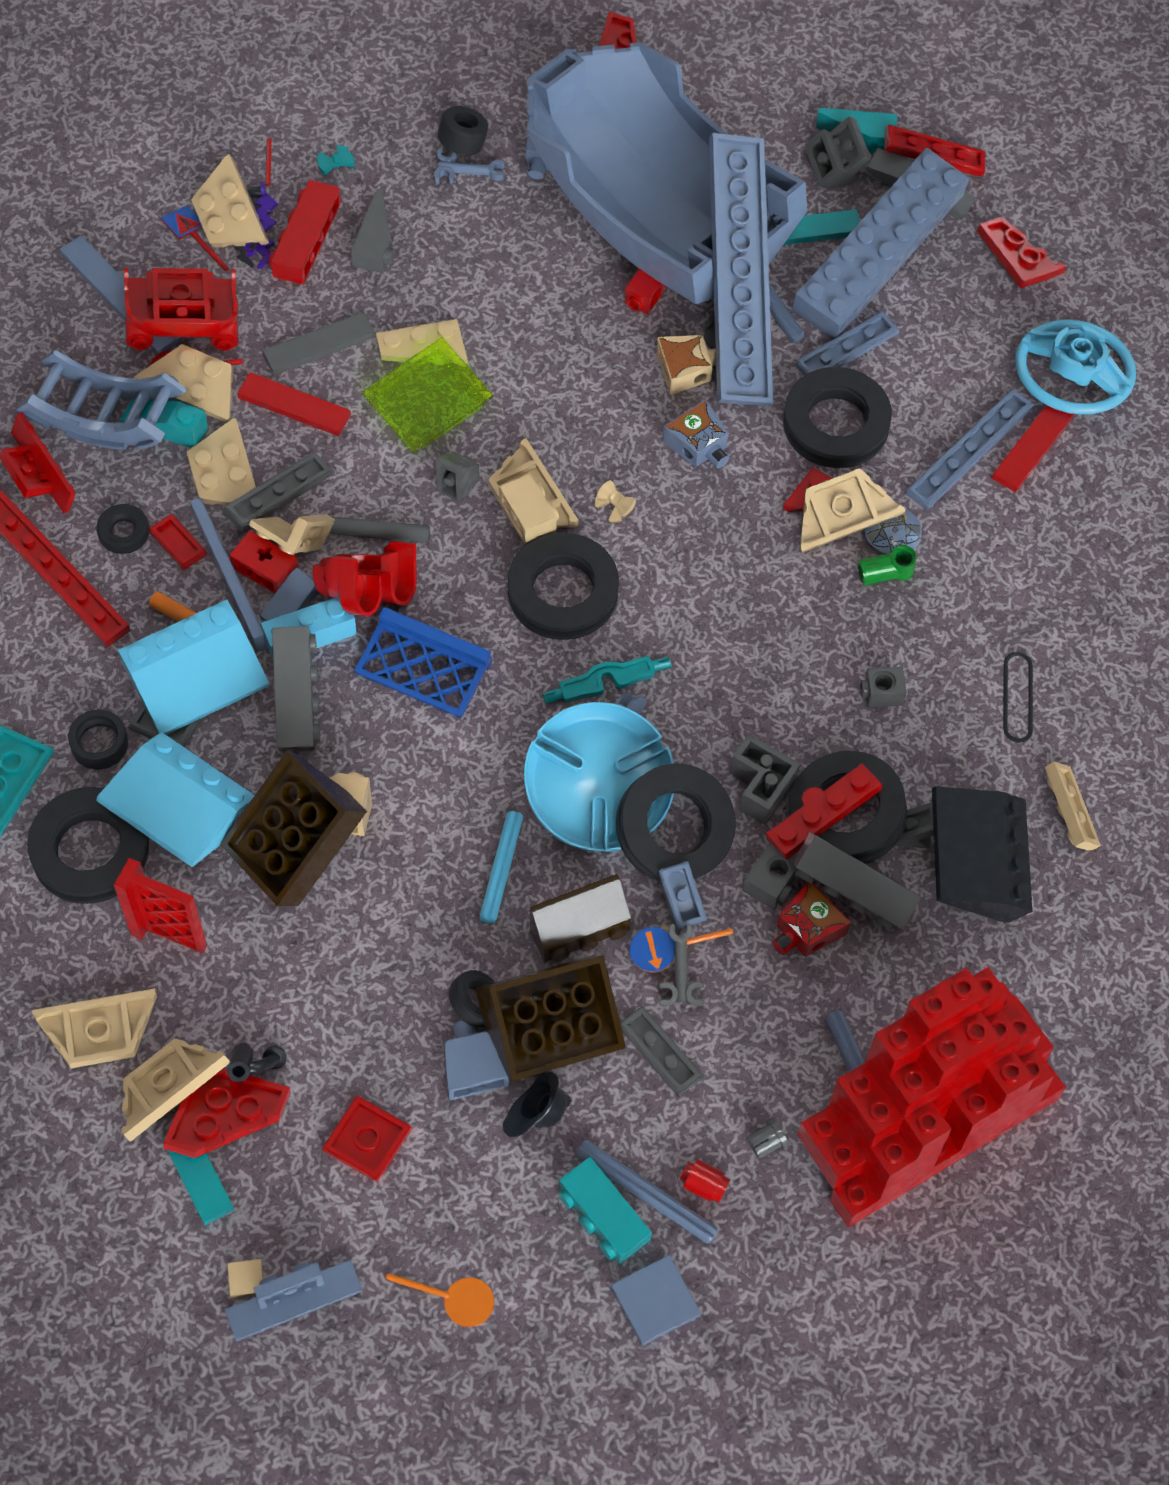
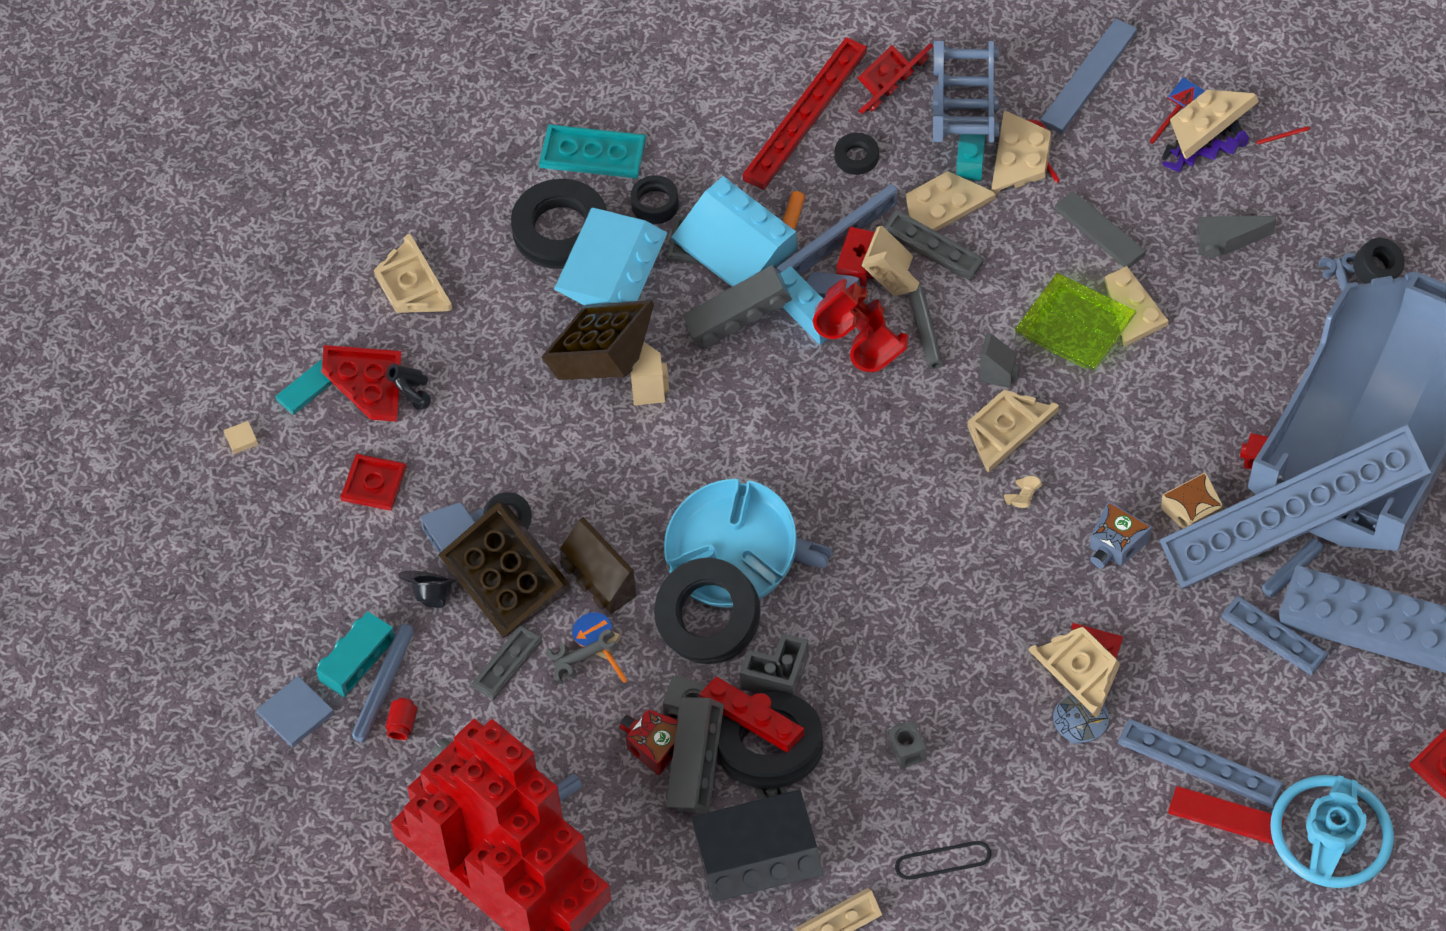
camera: 80 degrees right, 5 degrees down
red fence [114,858,207,954] -> none
tan wing [122,1038,230,1142] -> none
red piece [124,268,238,351] -> none
red tile [149,513,207,571] -> none
sand blue bracket [225,1260,363,1342] -> none
red tile [237,372,351,436] -> none
red brick [269,180,341,285] -> none
teal piece [316,145,355,176] -> none
blue fence [354,607,493,718] -> none
orange piece [386,1273,494,1327] -> none
medium azure axle [479,811,523,924] -> none
tan brick [499,473,559,545] -> none
black tyre [508,533,619,640] -> none
teal piece [542,656,672,705] -> none
sand blue slope [658,861,708,931] -> none
black tyre [783,367,892,468] -> none
teal tile [784,209,860,245] -> none
green piece [857,545,917,586] -> none

